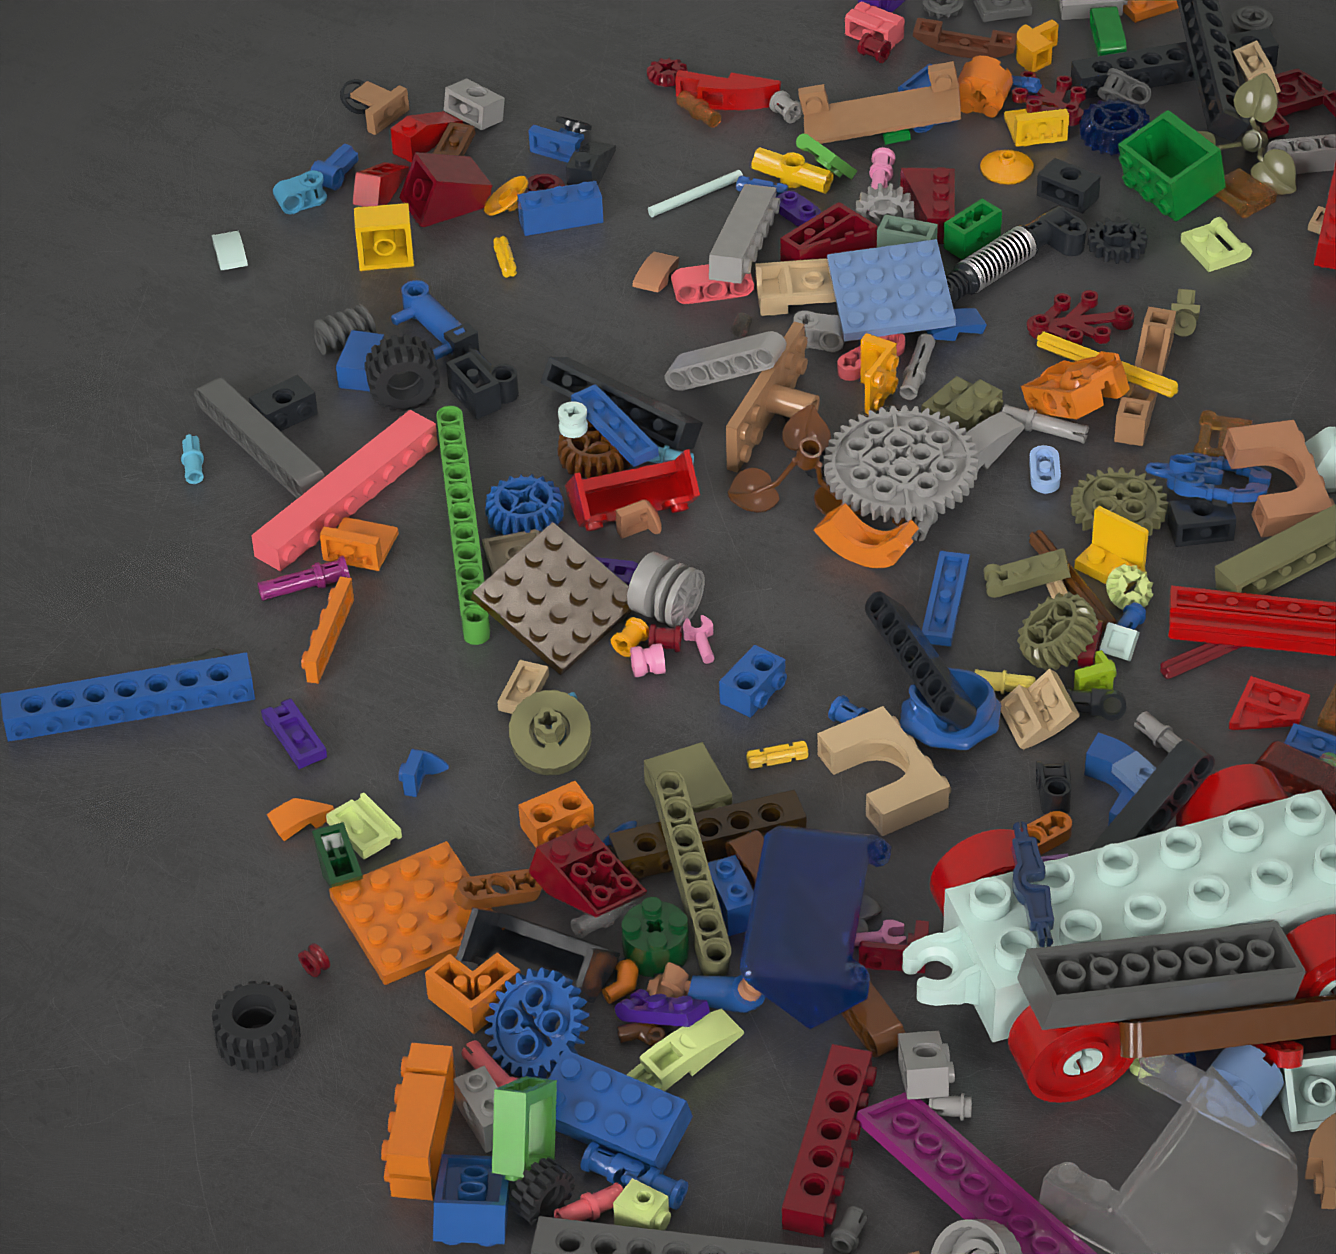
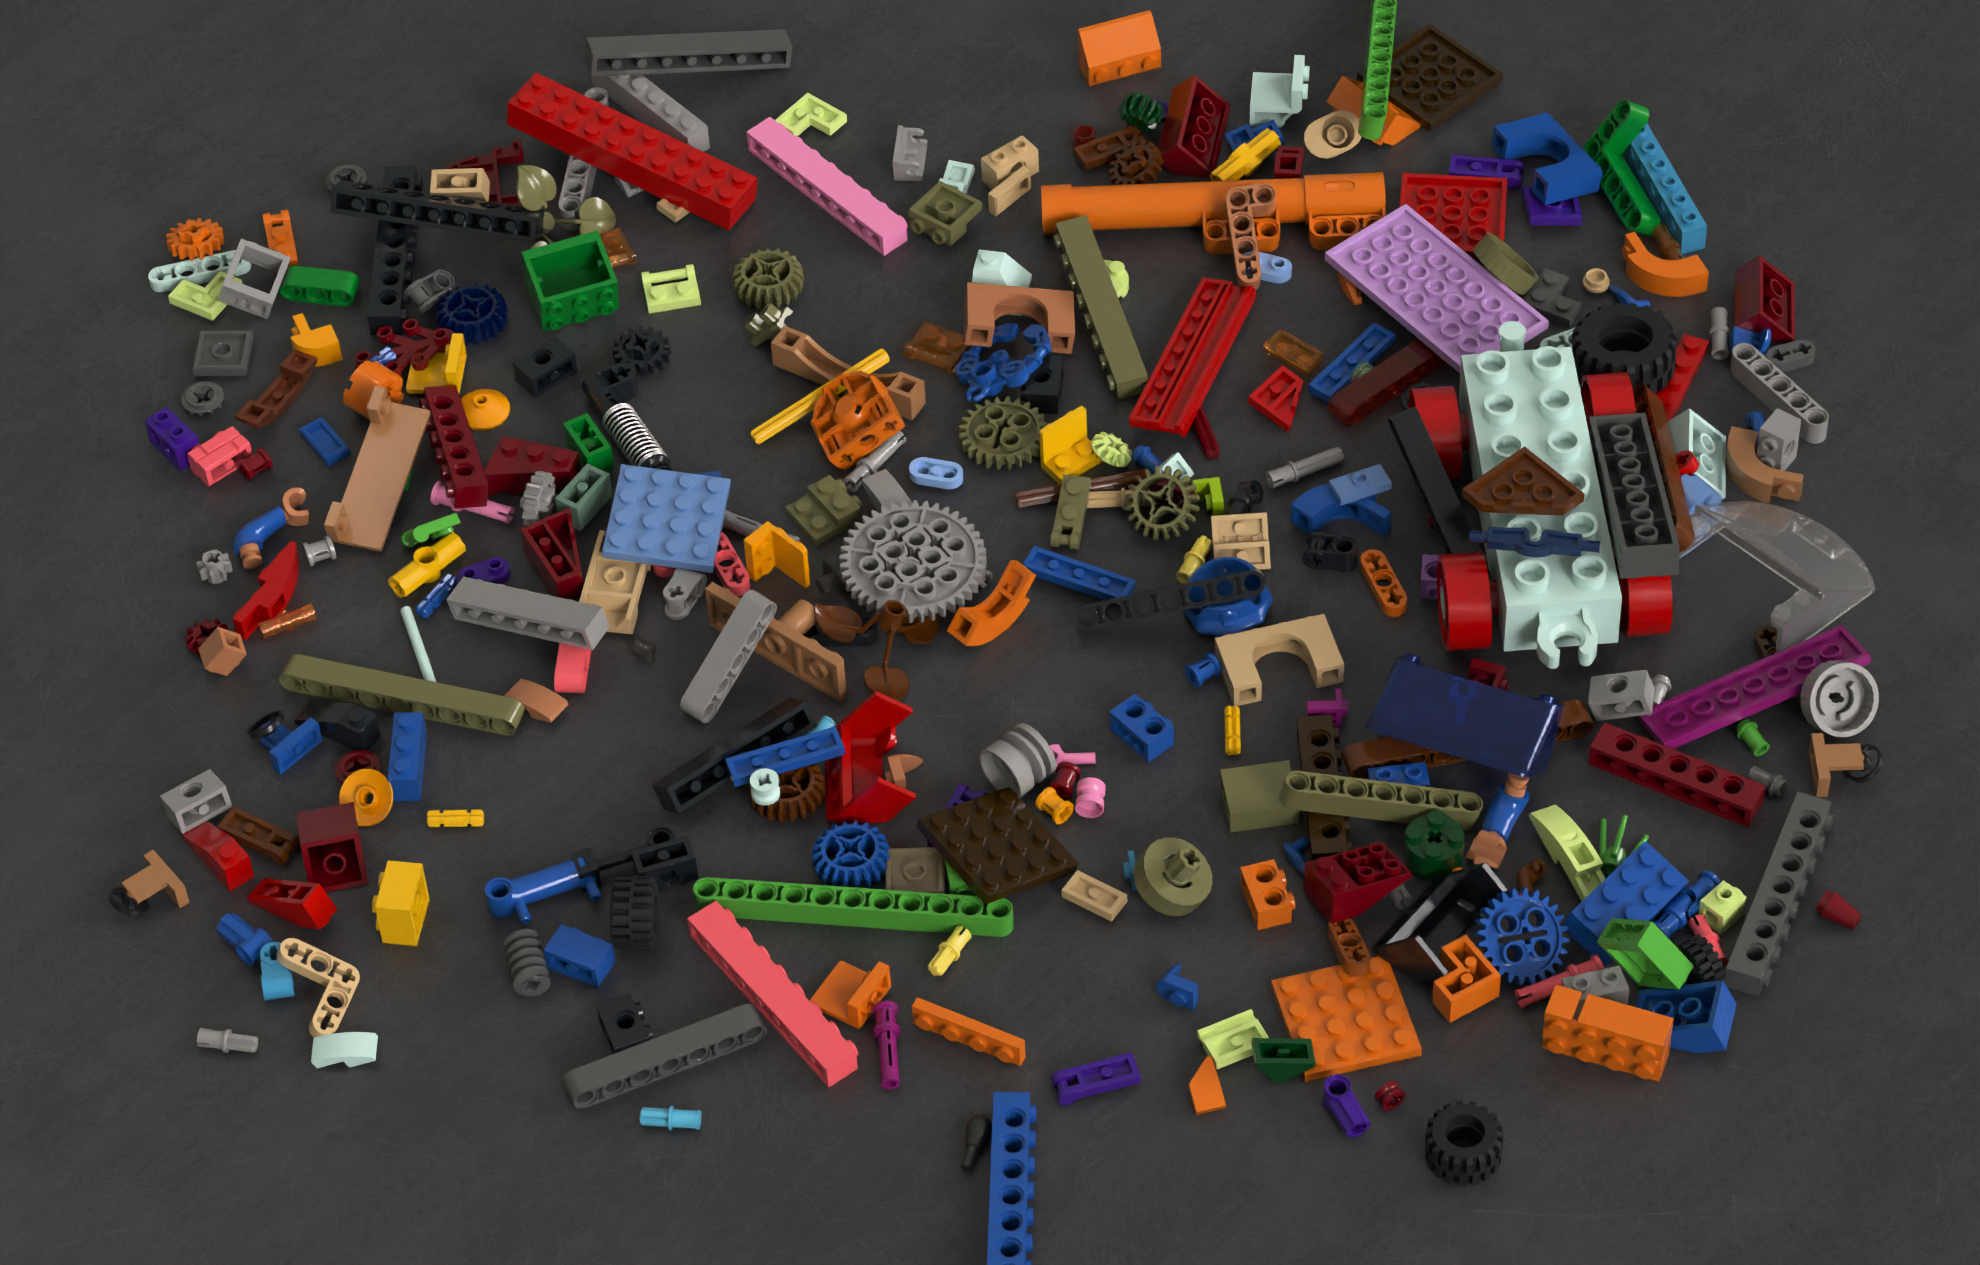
camera: 75 degrees left, 5 degrees up
dark purple plate [615,989,710,1027] -> none
dark red plant [1027,290,1134,345] -> none
none -> light grey gear [197,549,233,584]
none -> light grey axle [197,1028,258,1053]
none -> nougat brick [198,627,247,676]
none -> piece [232,488,309,569]
none -> tan beam [276,938,360,1037]
none -> olive beam [279,654,525,736]
none -> dark red brick [419,385,488,509]
none -> olive gear [732,247,804,310]
none -> light yellow axle [928,926,972,976]
none -> magenta bracket [1307,689,1347,728]
none -> dark purple piece [1323,1074,1370,1138]
none -> reddish brown plate [1462,446,1585,516]
none -> bright green plant [1599,814,1649,876]
none -> bright green pin [1736,719,1770,757]

